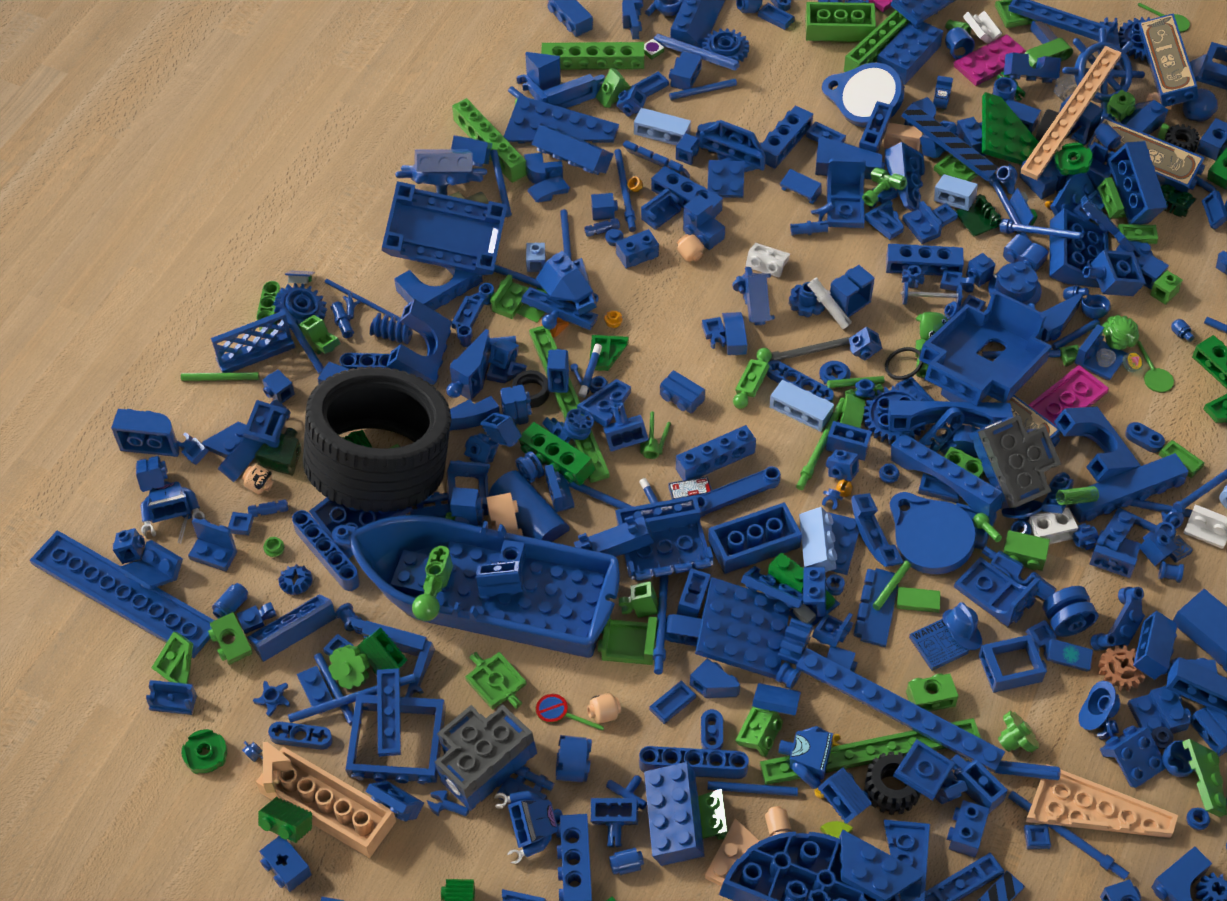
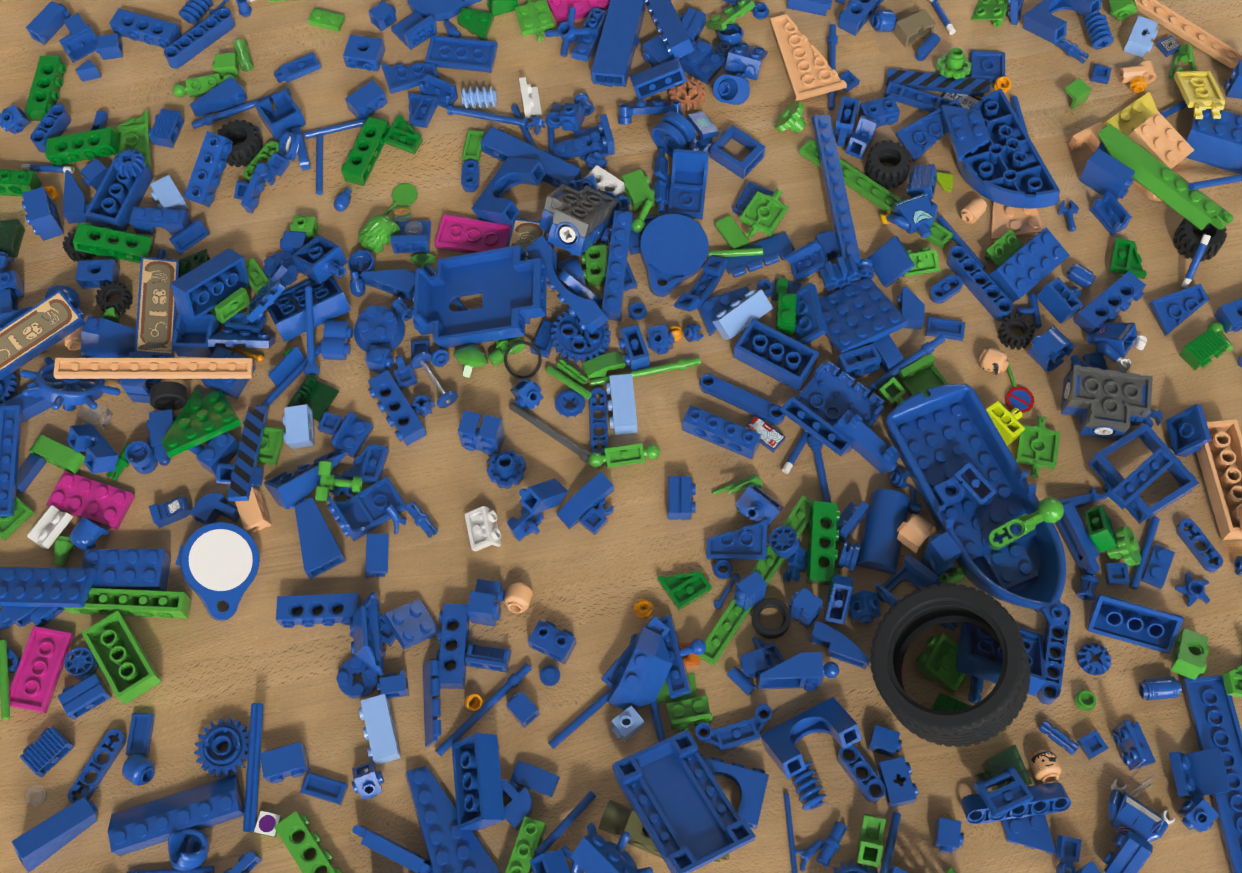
camera: 125 degrees left, 10 degrees up
blue plate [237,602,276,634] -> none
blue bar [288,673,417,723] -> none
blue bar [578,344,602,398] -> none
blue axle [584,218,620,237] -> none
bright green brick [596,68,631,108] -> none
blue bar [669,79,737,100] -> none
blue bracket [803,567,826,617] -> none
blue plate [806,121,846,143] -> none
white pin [807,277,852,329] -> none
blue plate [855,379,875,397] -> none
blue slope [859,101,894,153] -> none
blue tile [893,739,956,801] -> none
bright green brick [906,674,958,712] -> none
blue piece [942,602,982,650] -> none
blue axle [995,760,1061,780] -> none
blue animal [996,164,1018,194] -> none
blue bar [1051,319,1100,350] -> none
green plate [1055,143,1093,175] -> none
bright green piece [1056,486,1099,505] -> none
blue brick [1094,123,1121,150] -> none
bright green brick [1107,90,1136,122] -> none
none -> bright green plate [740,189,789,238]
none -> neon yellow brick [986,401,1025,446]
none -> black tyre [998,313,1035,350]

